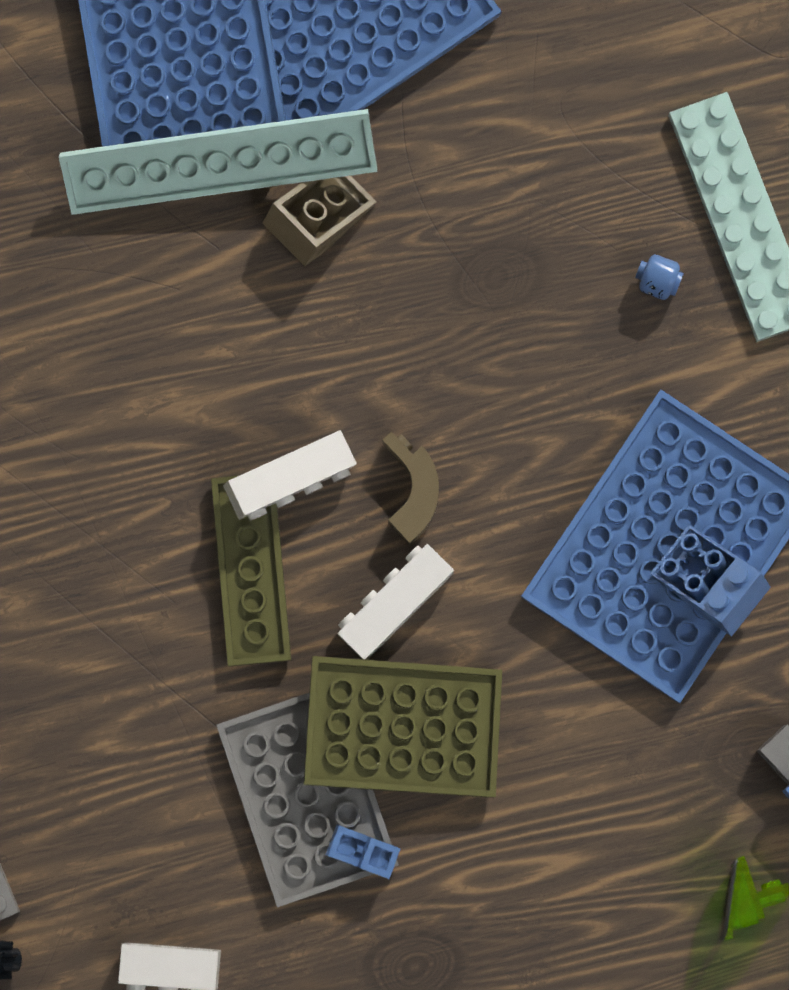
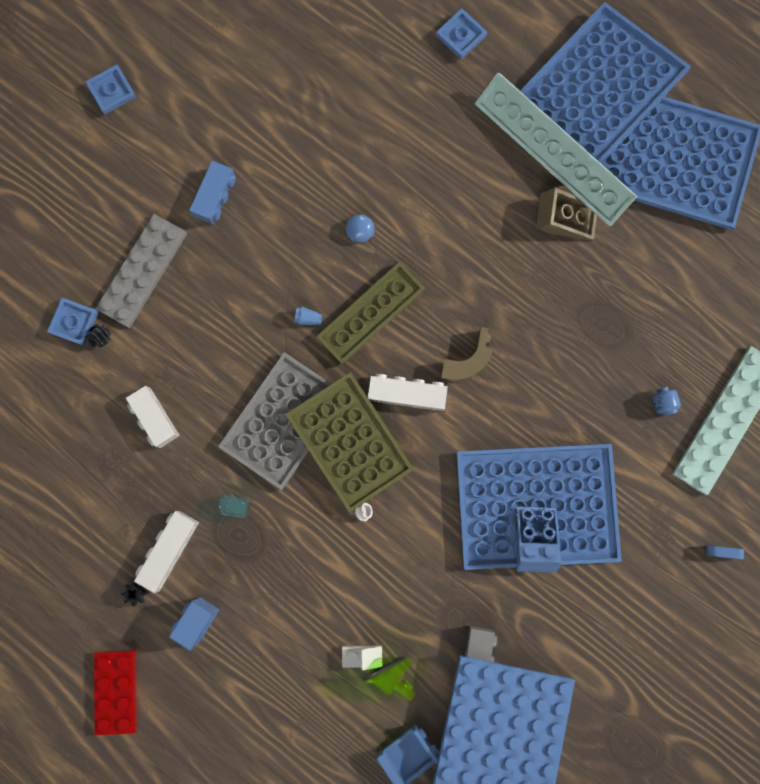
camera: 50 degrees right, 0 degrees up
white brick [223,430,357,521] -> none
medium blue slope [325,825,400,879] -> none
none -> clear light blue brick [219,495,250,519]
none -> medium blue cone [294,306,322,325]
none -> white slope [342,646,382,670]
none -> medium blue hair [345,215,375,243]
none -> white plate [355,503,373,521]

